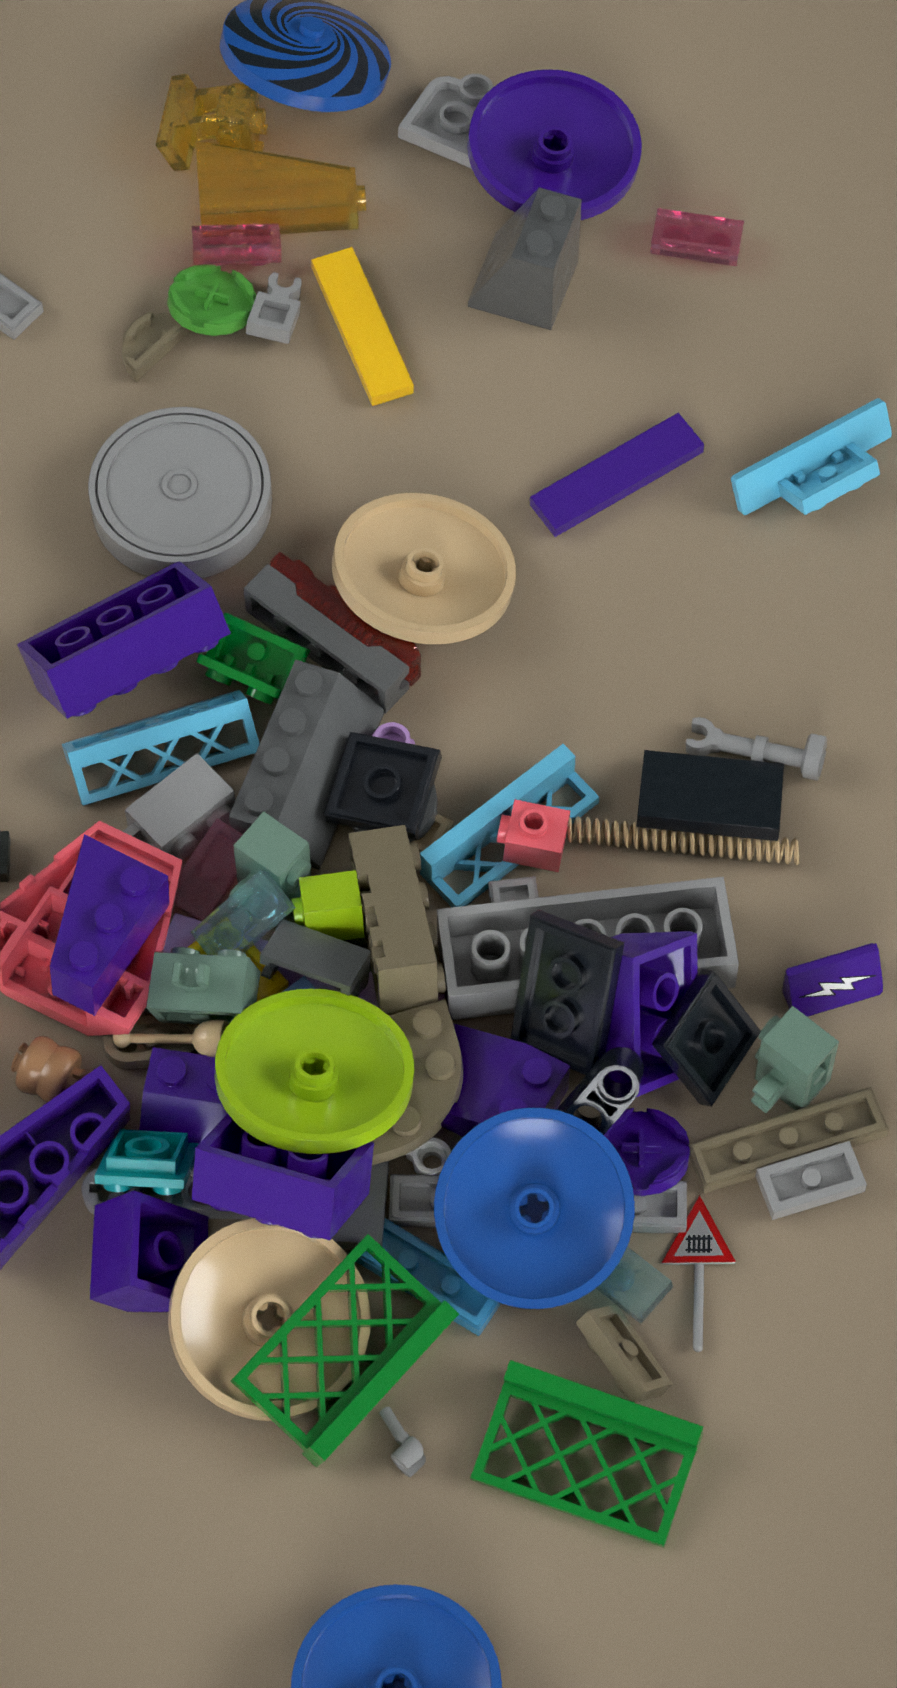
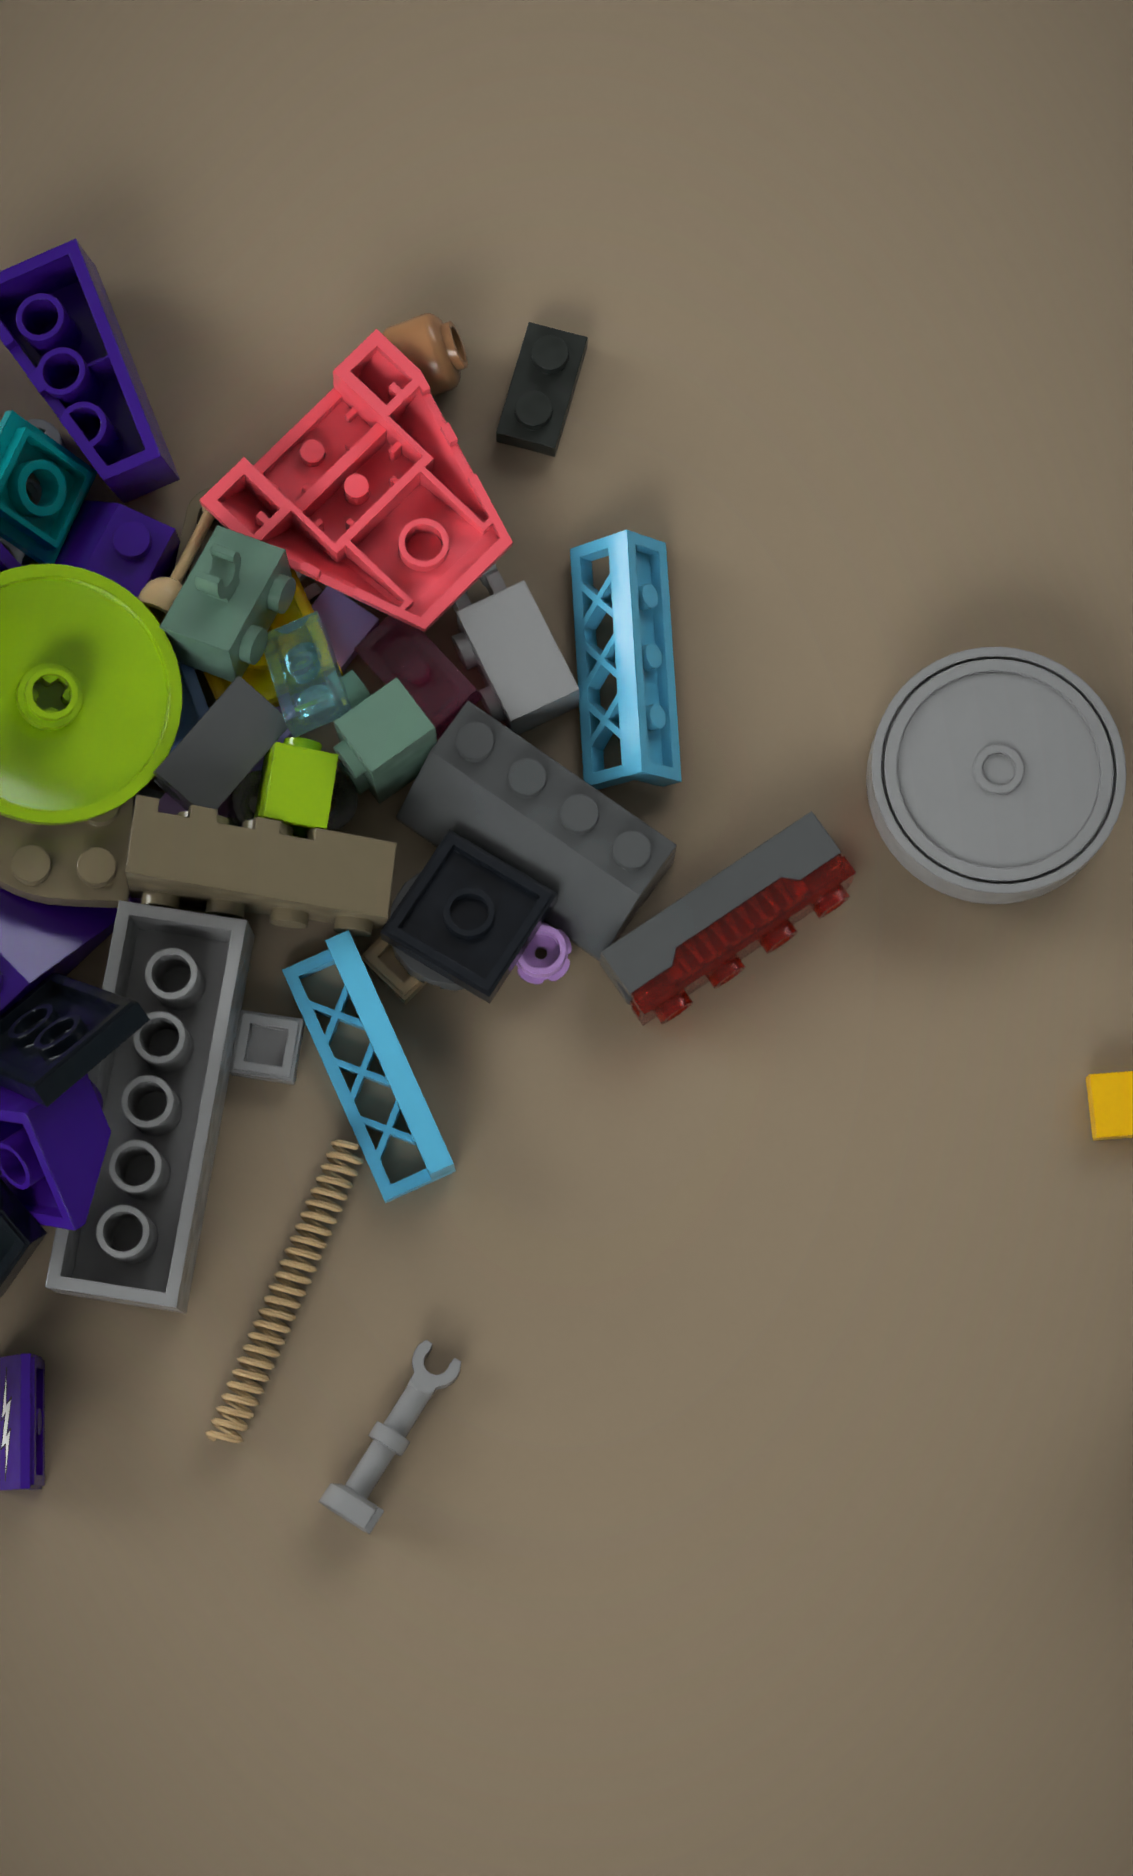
camera: 105 degrees right, 15 degrees up
medium nougat piece [11,1036,86,1103] -> none
dark purple brick [17,561,231,719] -> none
dark purple wedge [50,834,170,1016] -> none
green bracket [196,612,311,704] -> none
tan dish [332,493,516,644] -> none
coral brick [496,799,570,872] -> none
dark purple tile [530,412,704,537] -> none
black tile [636,750,784,841] -> none
medium azure bracket [731,398,892,515] -> none

